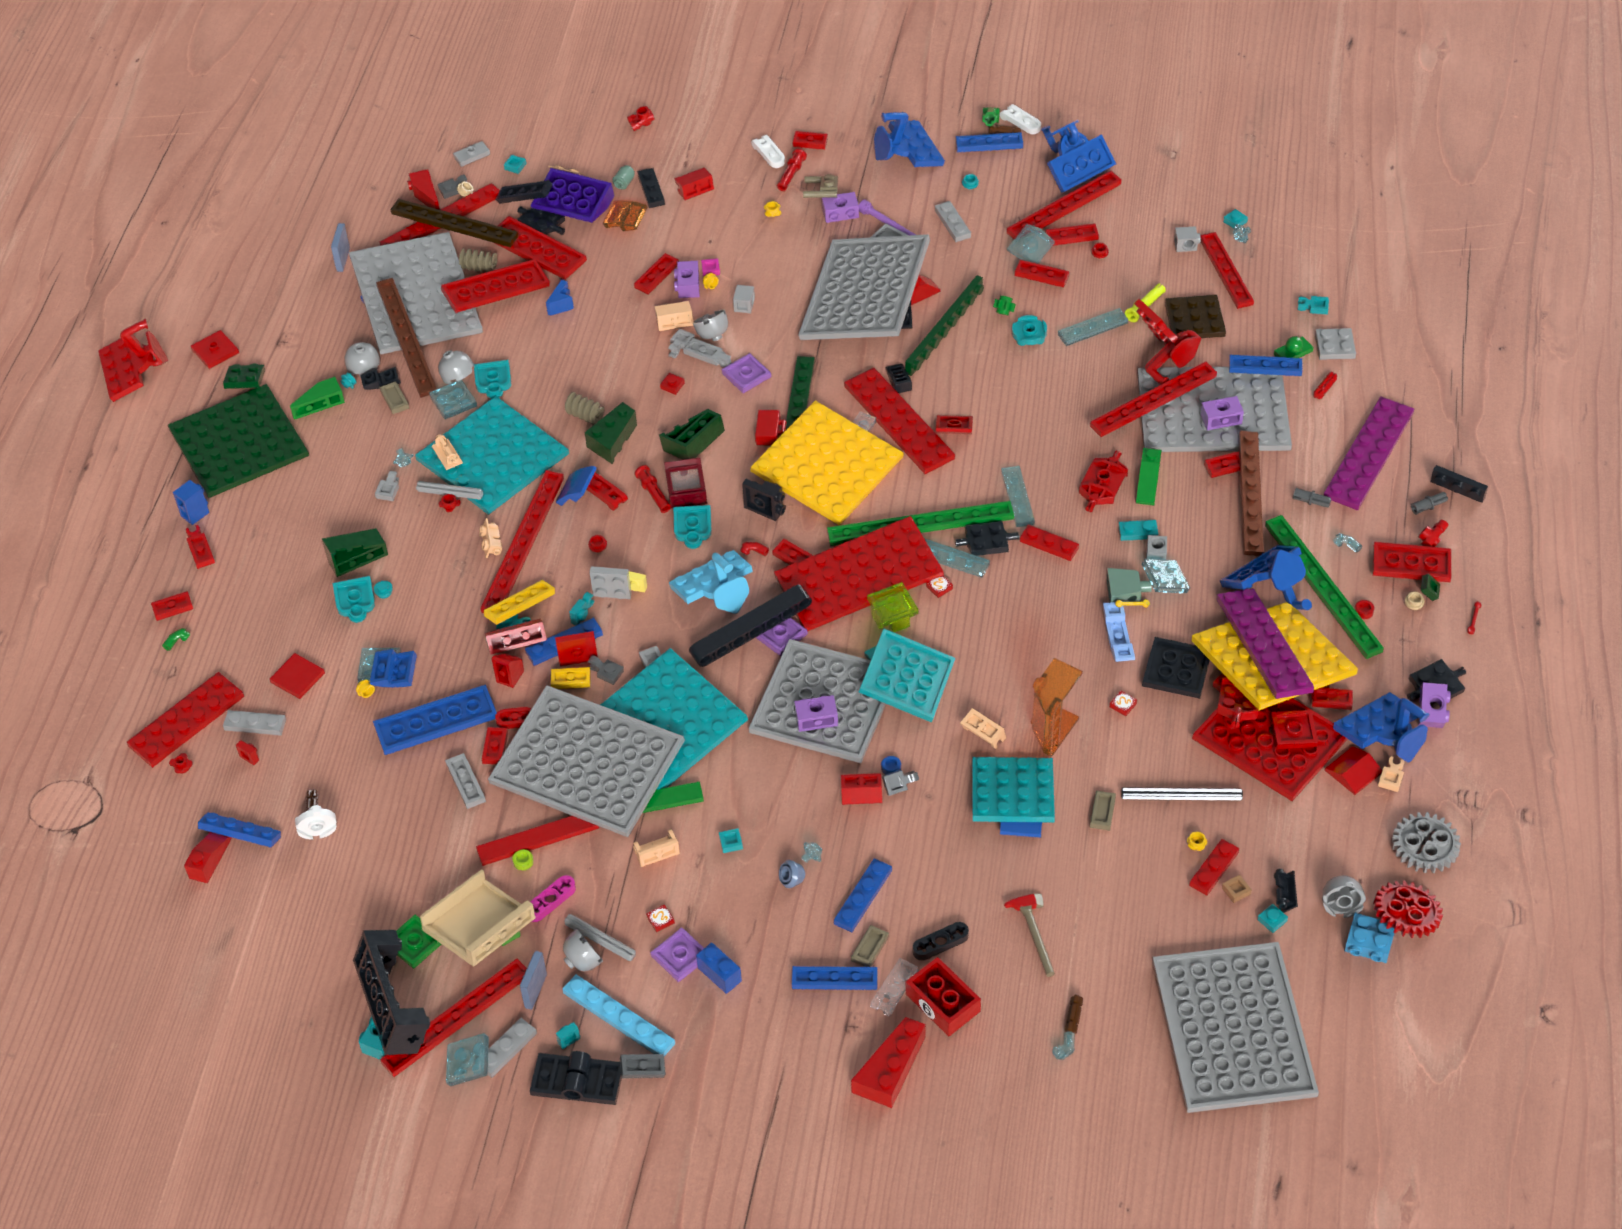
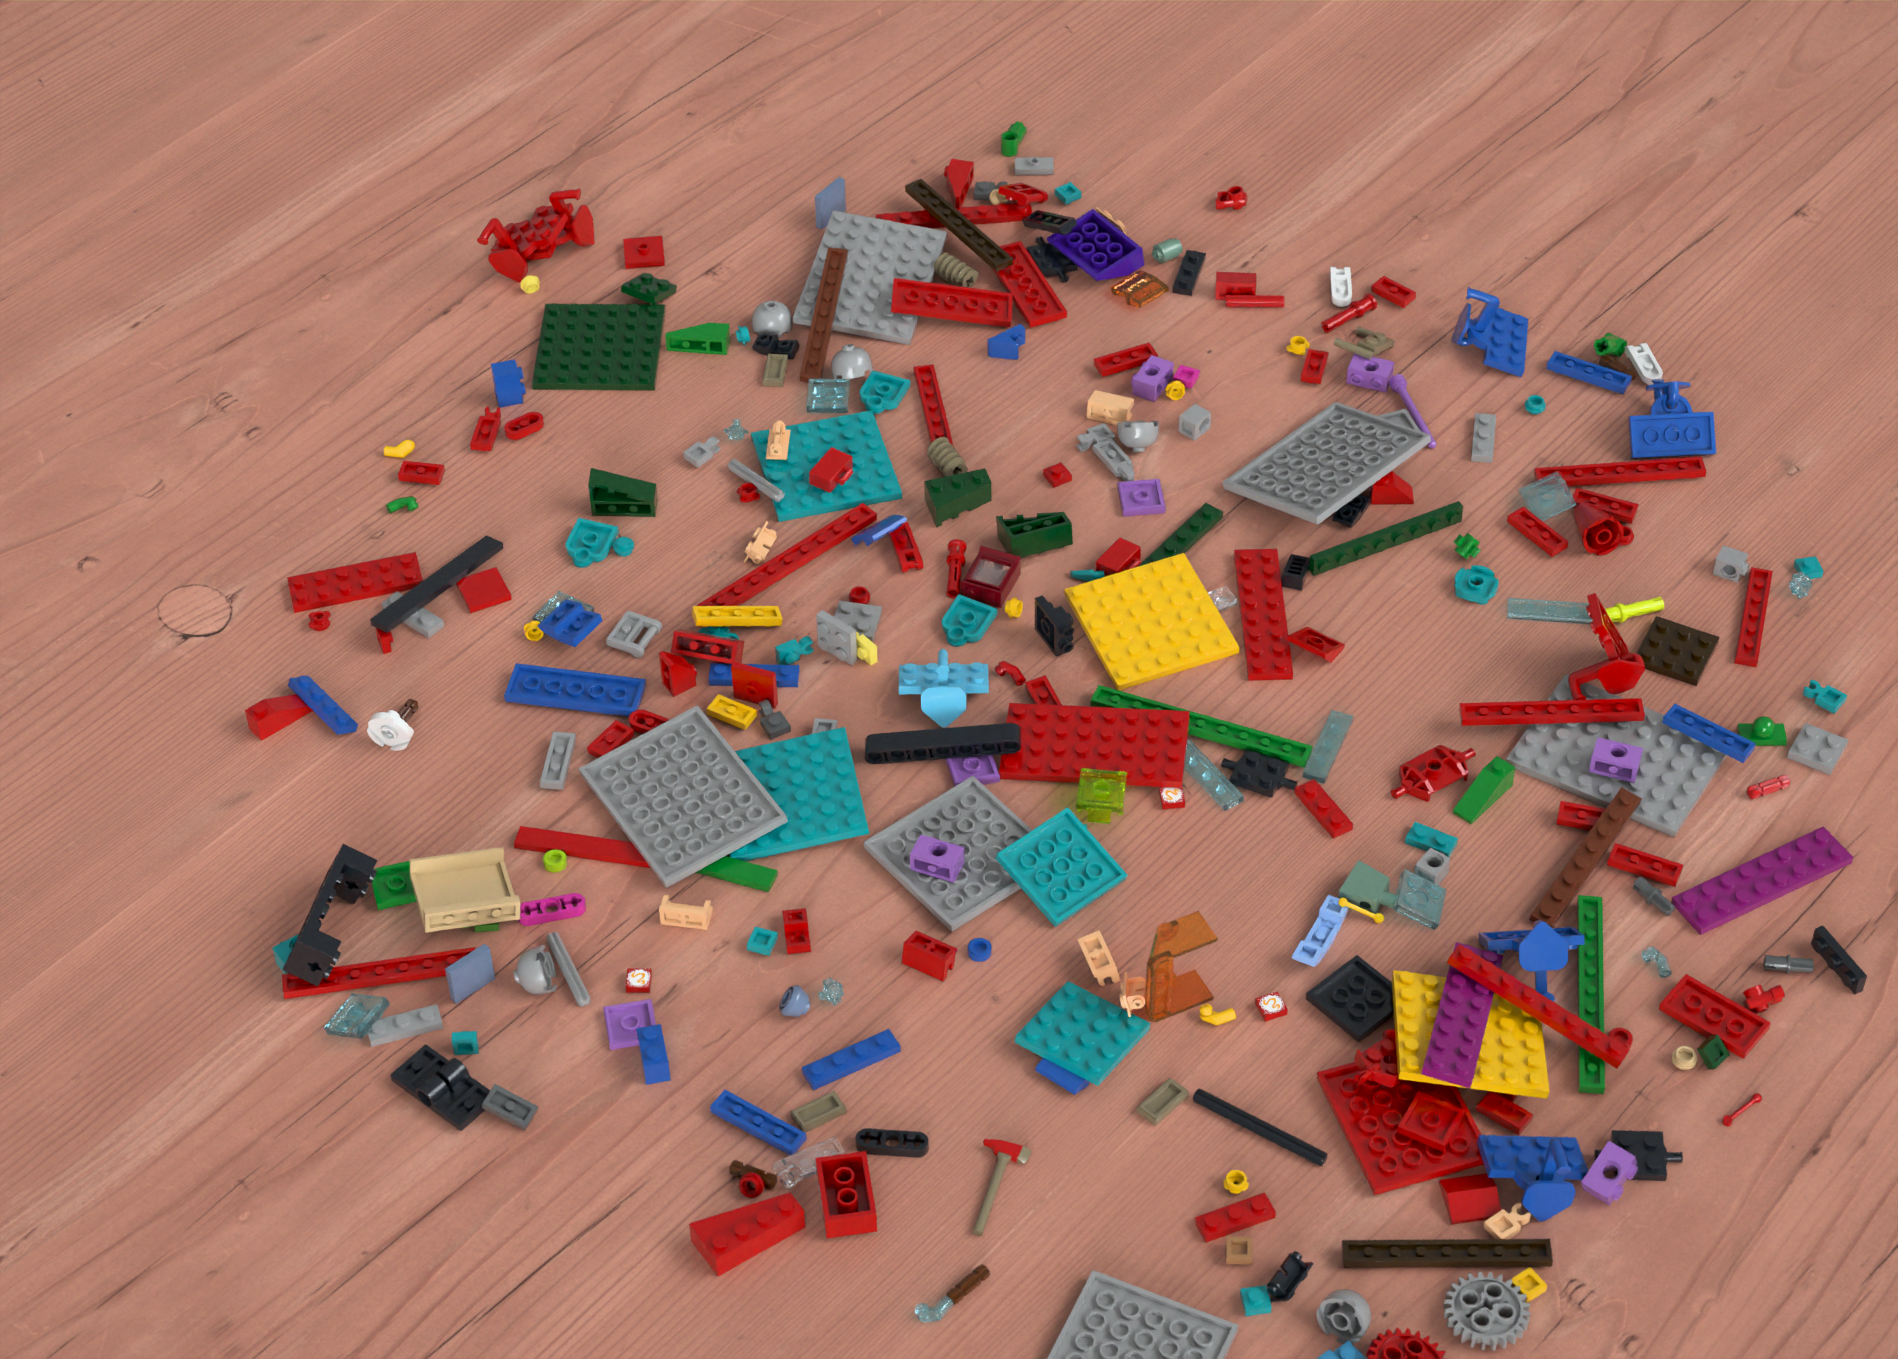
camera: 30 degrees right, 5 degrees down
medium azure plate [562,974,675,1056] -> none
plate [882,770,919,796] -> none
none -> black tile [370,535,503,633]
none -> yellow arm [384,439,415,458]
none -> red plate [477,213,569,283]
none -> red plate [504,412,544,440]
none -> light yellow plate [520,275,540,294]
none -> light grey plate [606,610,663,658]
none -> reddish brown axle [729,1160,777,1189]
none -> red plate [739,1172,764,1198]
none -> red slope [782,908,811,954]
none -> red piece [809,447,853,493]
none -> light grey plate [834,601,882,642]
none -> red tile [913,364,954,448]
none -> red plate [998,183,1048,206]
none -> green piece [1001,121,1027,157]
none -> yellow plate [1005,597,1023,618]
none -> teal bar [1070,570,1105,582]
none -> light nougat hinge [1120,972,1146,1017]
none -> yellow arm [1199,1004,1236,1025]
none -> red axle [1225,295,1285,307]
none -> red plate [1301,349,1329,385]
none -> dark brown plate [1341,1239,1553,1268]
none -> red plate [1447,944,1630,1069]
none -> yellow plate [1511,1267,1547,1303]
none -> red cone [1573,502,1624,556]
none -> red plate [1607,843,1684,887]

